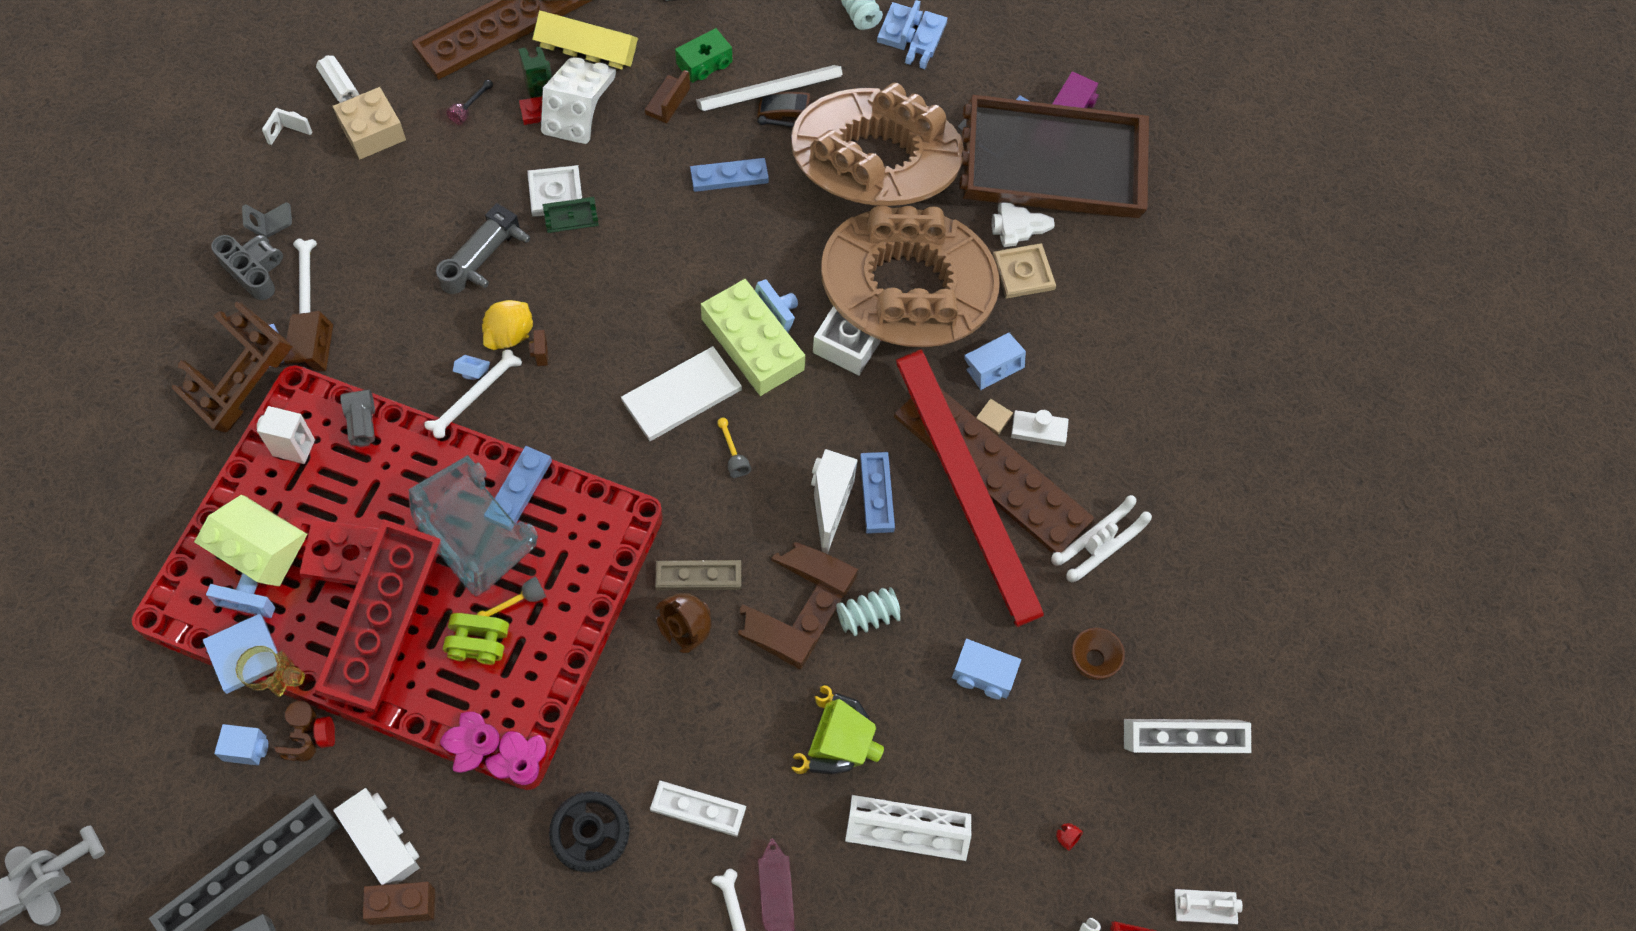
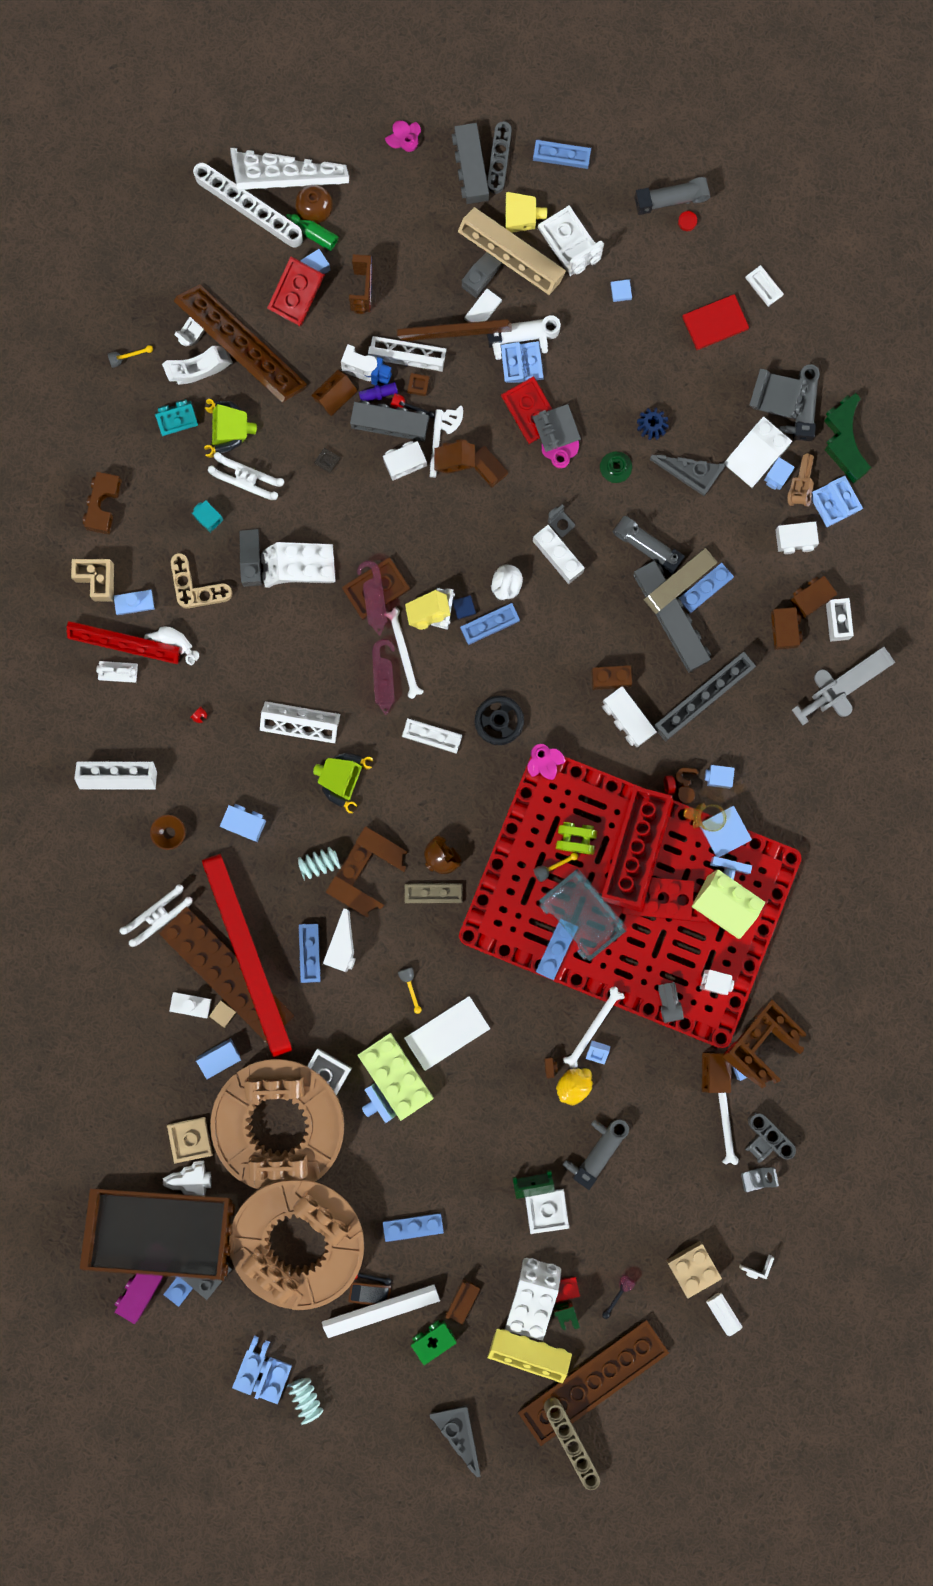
camera: 175 degrees left, 20 degrees up
dark pink plate [440,712,500,773] -> none

